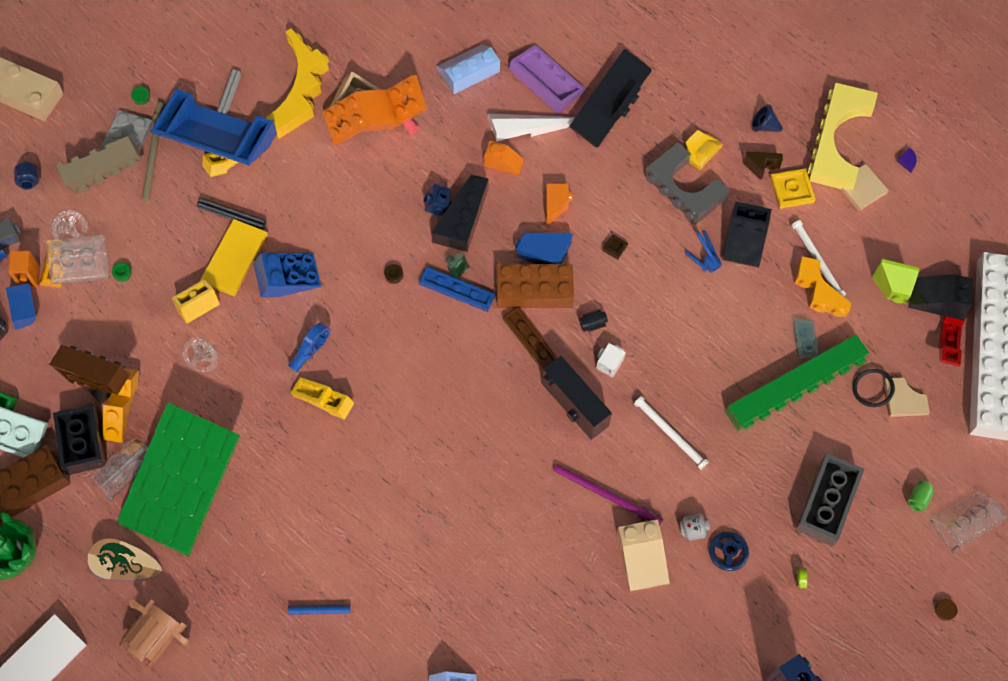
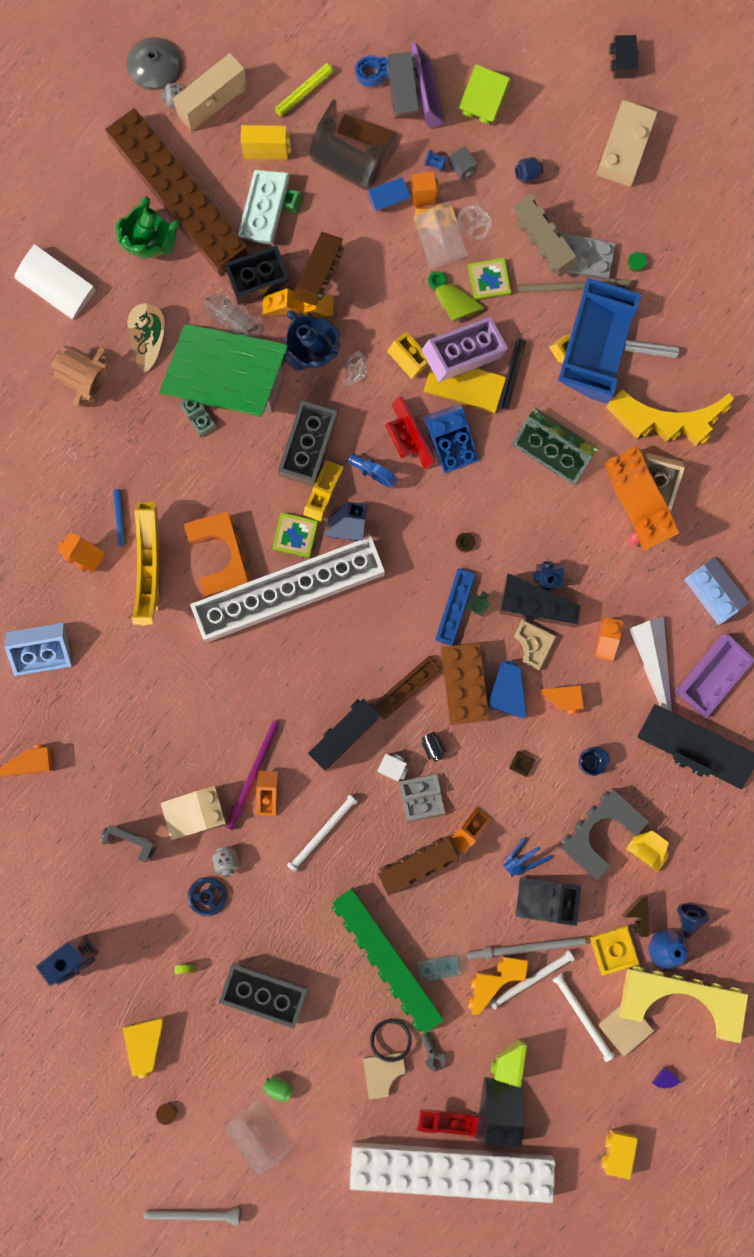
camera: 85 degrees right, 15 degrees up
none -> orange brick [58,532,105,573]
none -> dark grey panel [101,825,159,862]
none -> yellow slope [122,1016,165,1078]
none -> yellow arch [132,502,160,626]
none -> sand green slope [179,400,217,437]
none -> orange arch [184,511,252,598]
none -> white brick [190,536,385,643]
none -> orange slope [256,771,278,816]
none -> tile [272,513,318,559]
none -> dark grey brick [278,400,338,487]
none -> dark blue piece [284,310,341,371]
none -> dark blue slope [324,502,368,541]
none -> reddish brown wedge [378,837,460,896]
none -> red bracket [385,396,435,469]
none -> light grey slope [399,774,445,823]
none -> dark grey bar [421,1034,446,1072]
none -> lavender brick [422,317,508,382]
none -> lime slope [436,284,484,323]
none -> orange slope [450,807,491,853]
none -> tile [467,258,511,301]
none -> light grey bar [467,937,585,960]
none -> clear green slope [511,407,599,485]
none -> tan tile [513,619,556,671]
none -> white bar [552,973,615,1062]
none -> dark blue hair [578,746,610,776]
none -> yellow brick [601,1129,638,1180]
none -> blue cone [648,929,688,970]

